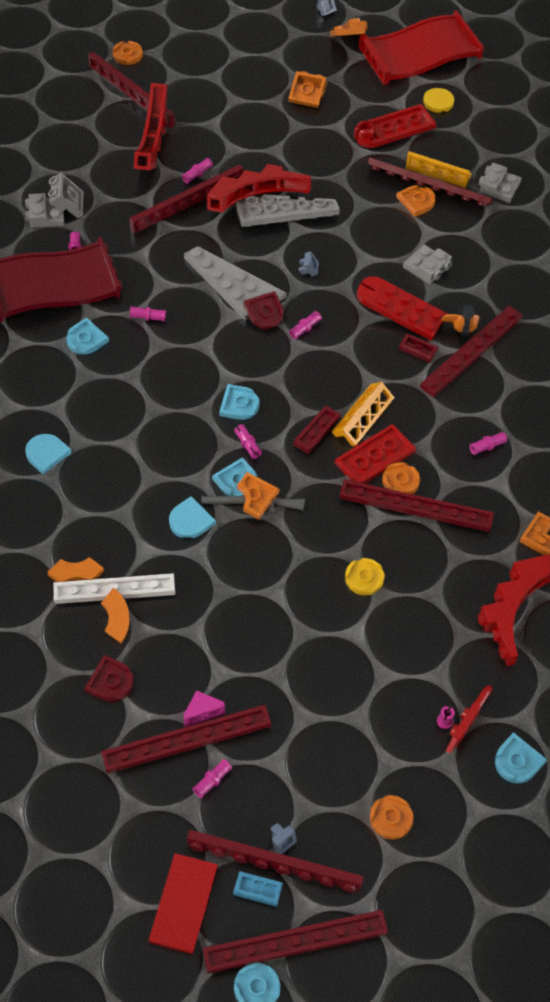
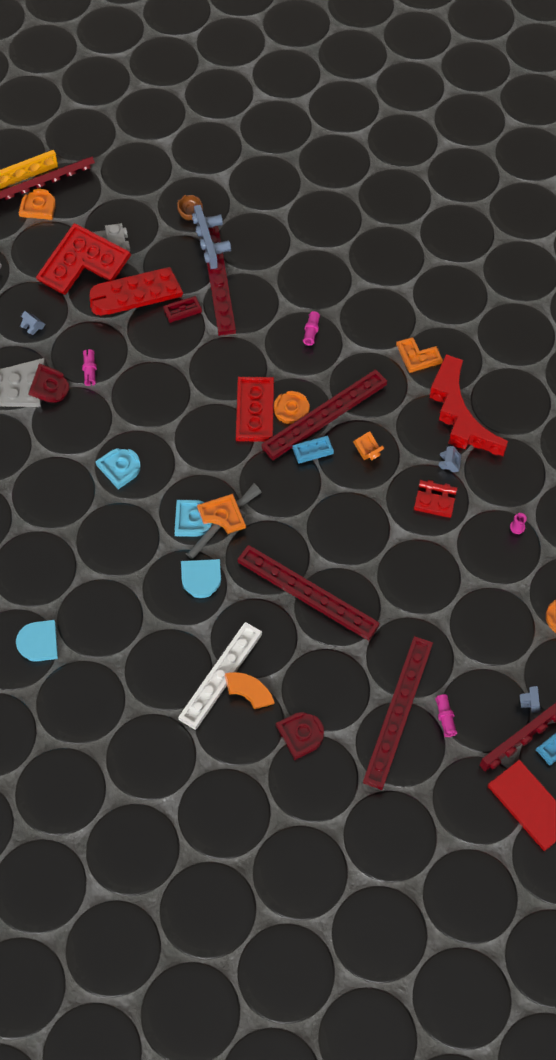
camera: 50 degrees left, 5 degrees up
orange tile [47,557,104,582] -> none
dark pink slope [183,690,225,727] -> none
dark pink pin [234,424,262,459] -> none
dark red plate [293,405,341,454] -> none
light orange fence [332,381,394,446] -> none
yellow tile [345,558,385,595] -> none
cap [441,305,479,336] -> none
red plate [446,685,493,753] -> none
light grey plate [479,163,522,203] -> none
none -> red plate [36,223,131,295]
none -> dark orange hair [177,195,203,220]
none -> sand blue plate [192,205,231,269]
none -> dark red plate [238,545,380,641]
none -> dark azure plate [292,436,334,464]
none -> orange bracket [353,431,384,460]
none -> red plate [414,480,457,518]
none -> sand blue tile [439,446,461,472]

